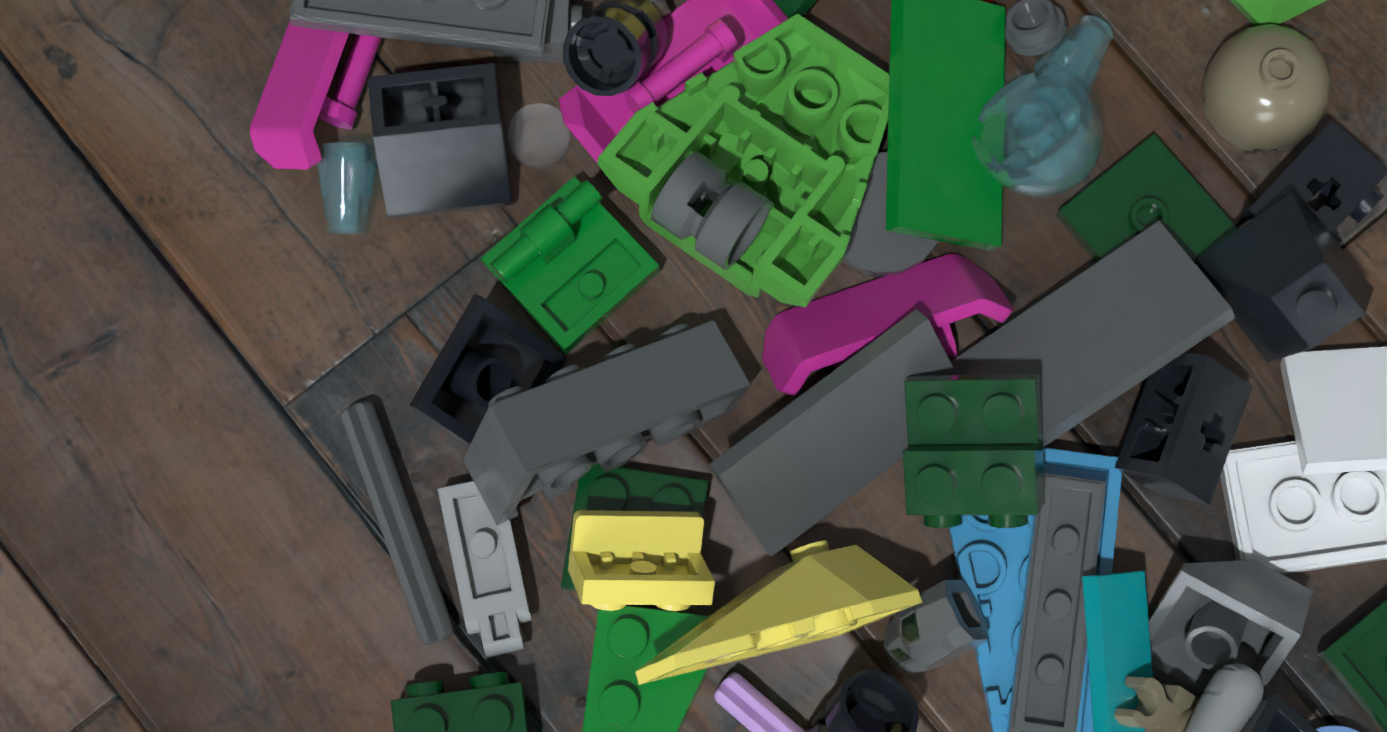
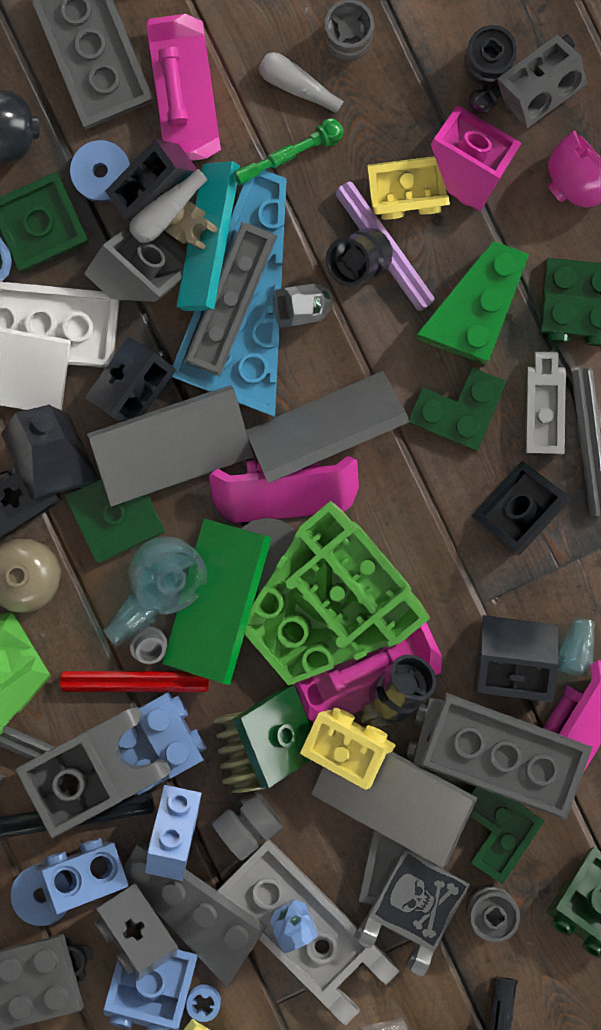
camera: 170 degrees left, 10 degrees up
dark grey wedge [463,320,751,526] -> none
green plate [481,176,660,355] -> none
clear tile [508,103,571,169] -> none
light yellow bracket [568,510,715,611] -> none
light yellow wedge [635,540,922,685] -> none
dark grey wheel [651,151,772,270] -> none
dark green plate [903,374,1045,528] -> none

